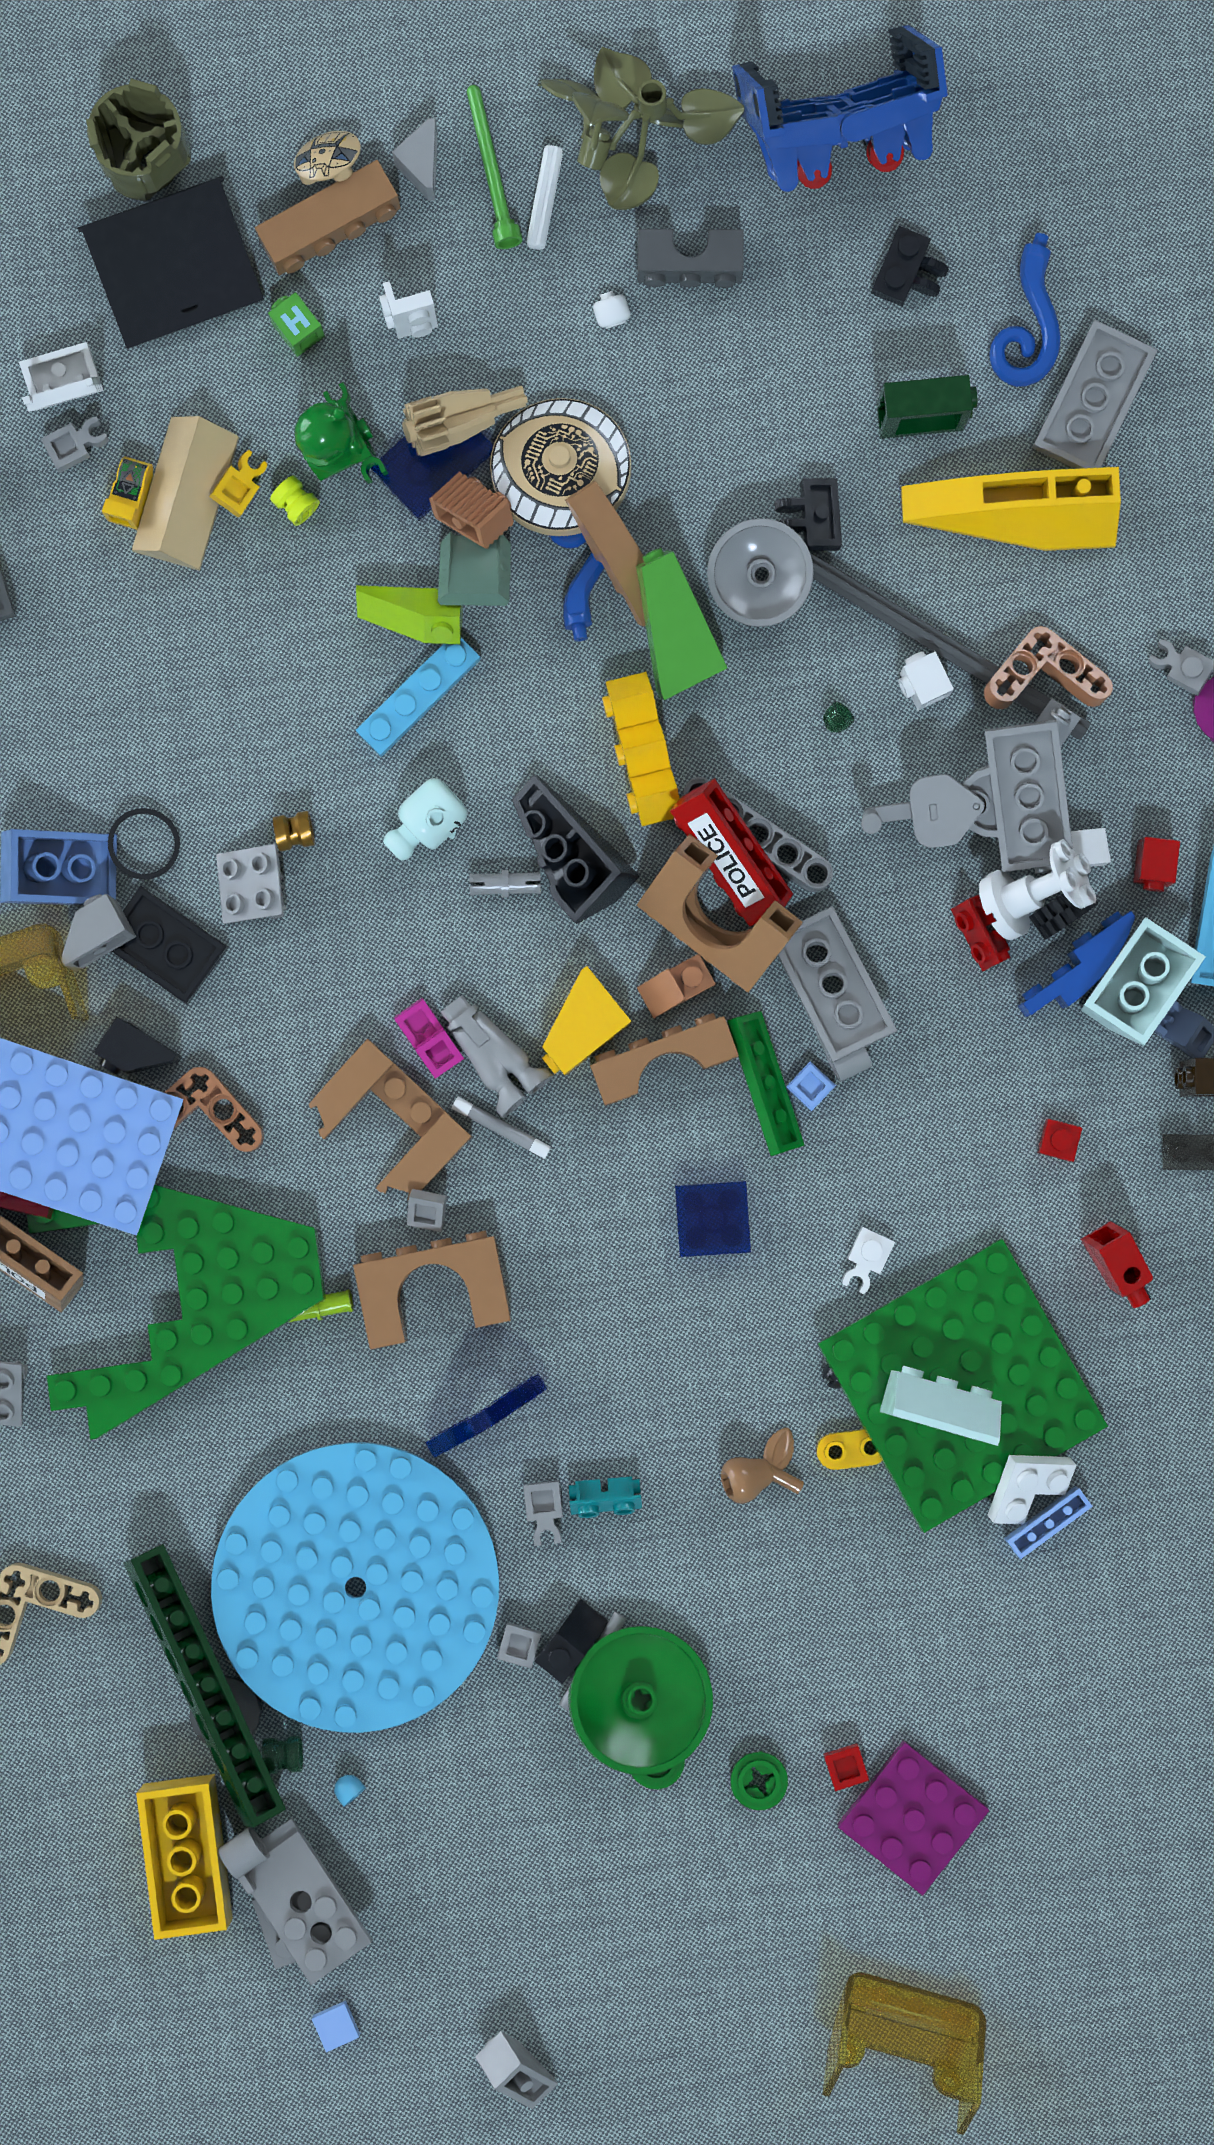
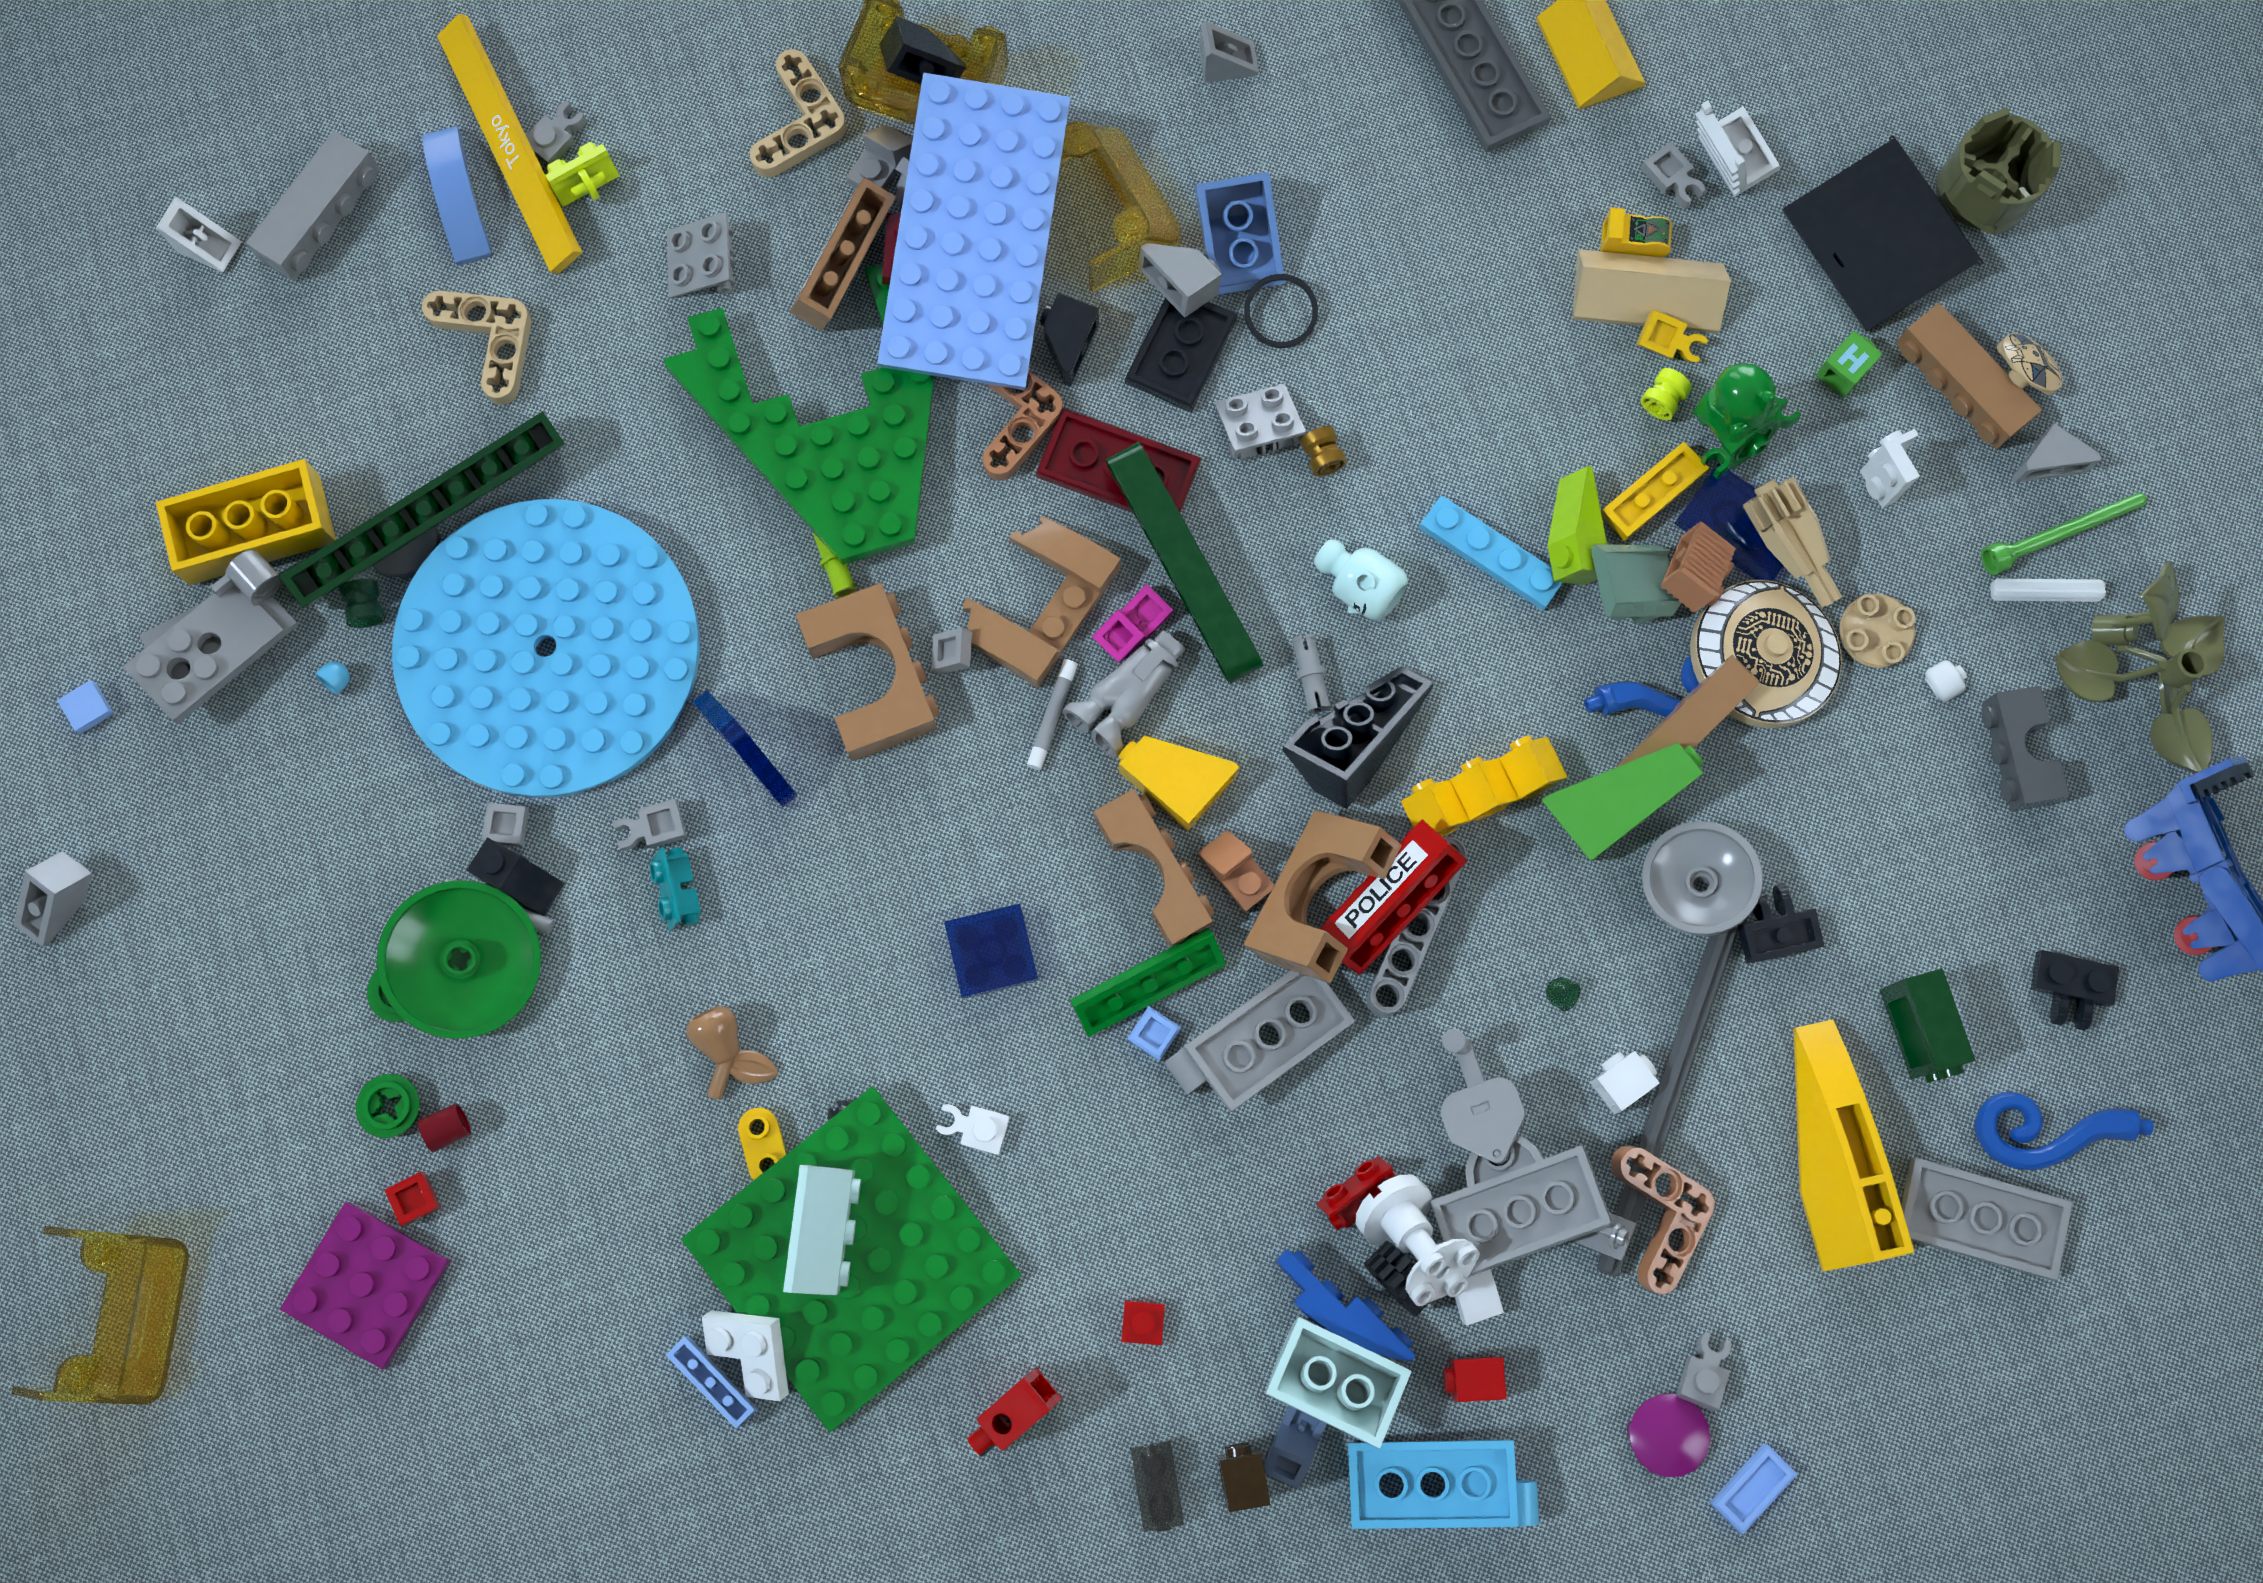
camera: 80 degrees right, 10 degrees down
none -> dark red beam [418,1103,472,1153]
none -> dark red tile [1036,408,1201,514]
none -> dark green beam [1105,442,1264,684]
none -> yellow plate [1601,441,1709,542]
none -> tan dish [1839,594,1915,668]

